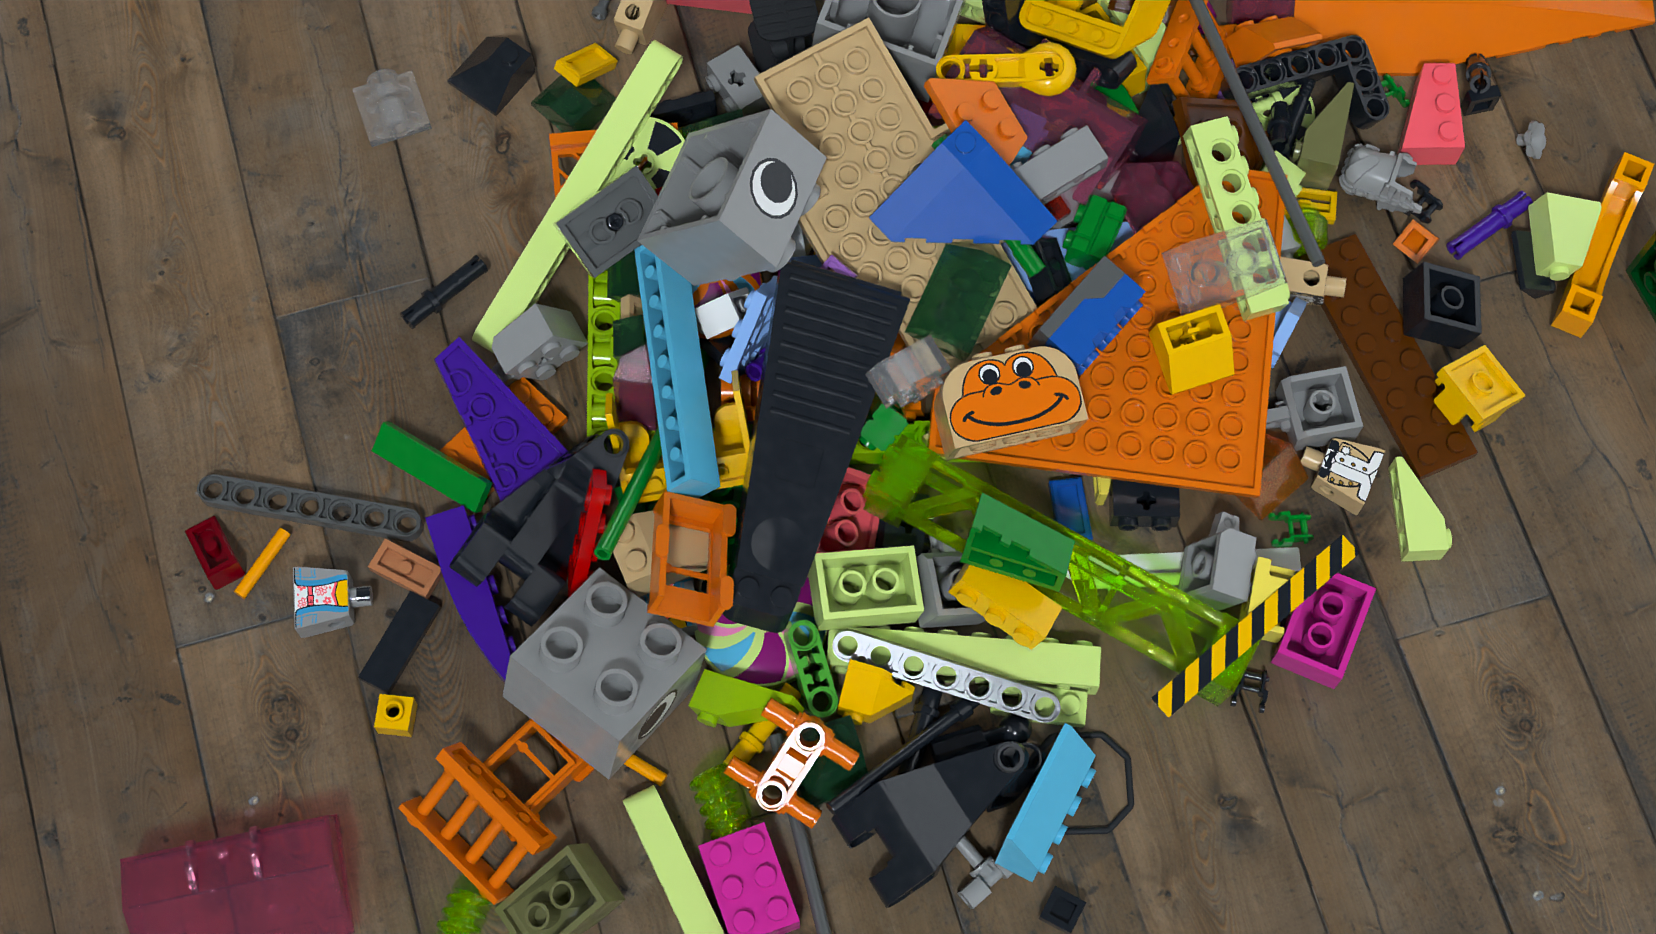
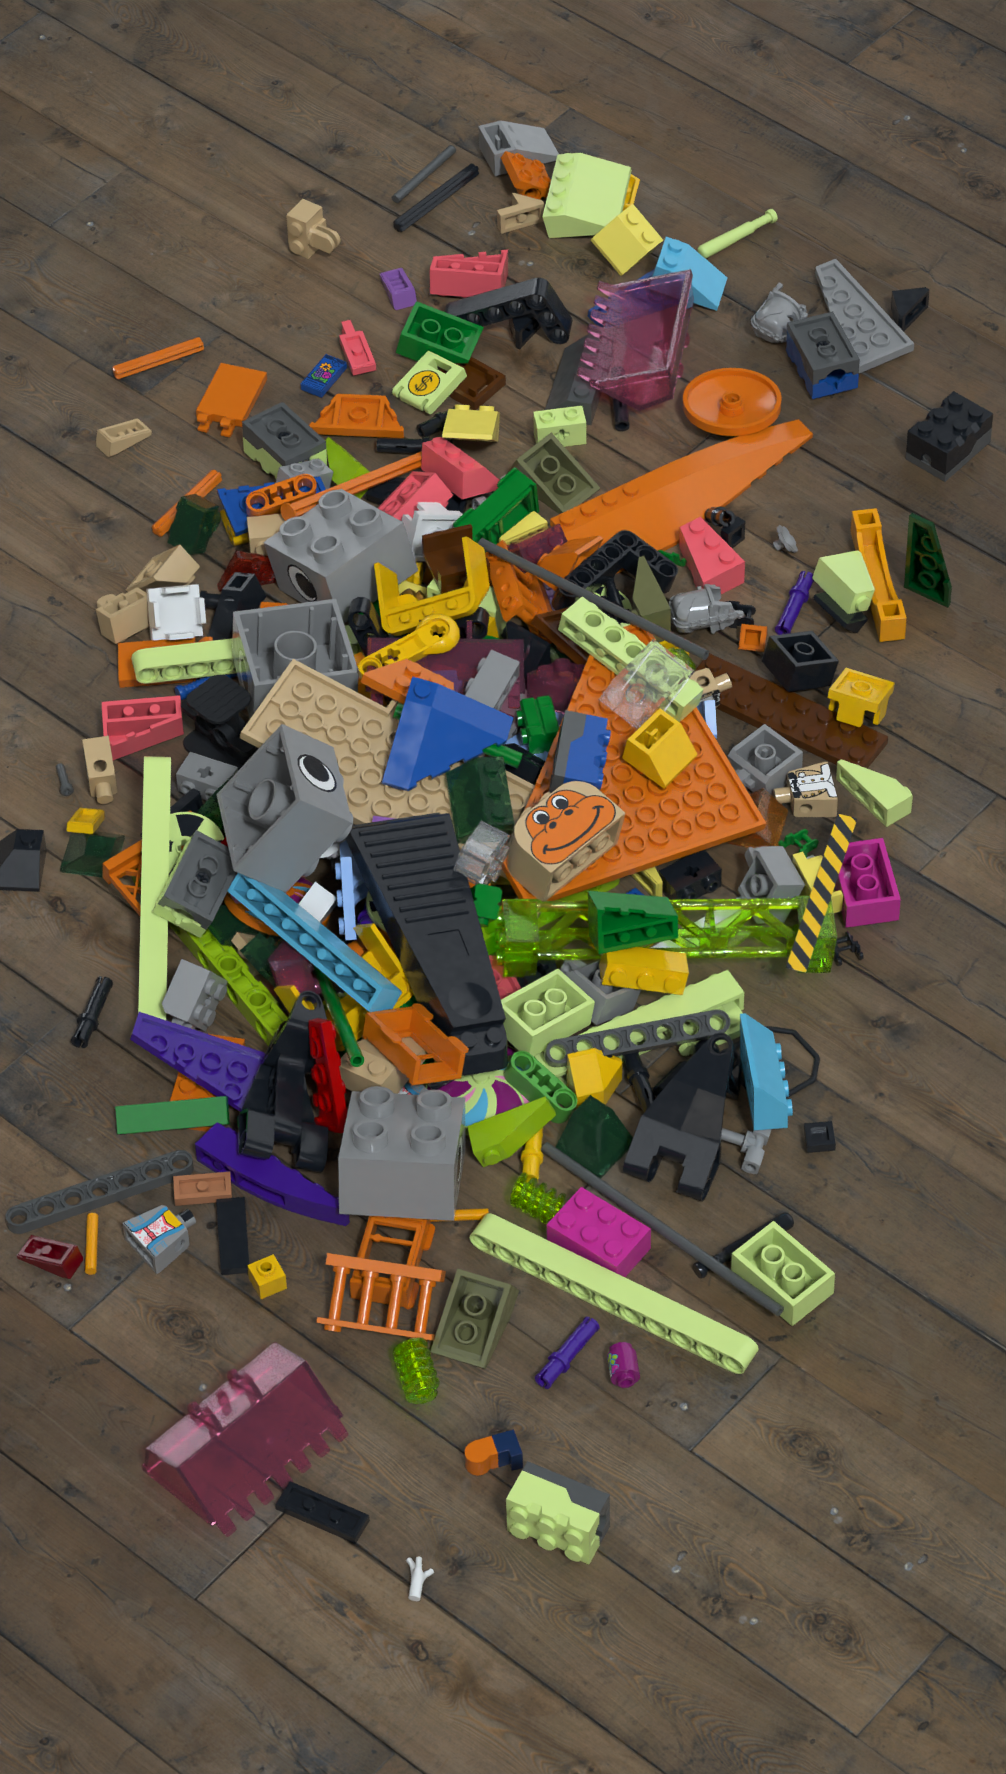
camera: 30 degrees left, 20 degrees down
orange piece [723,698,860,829] -> none
black bar [826,685,988,815] -> none

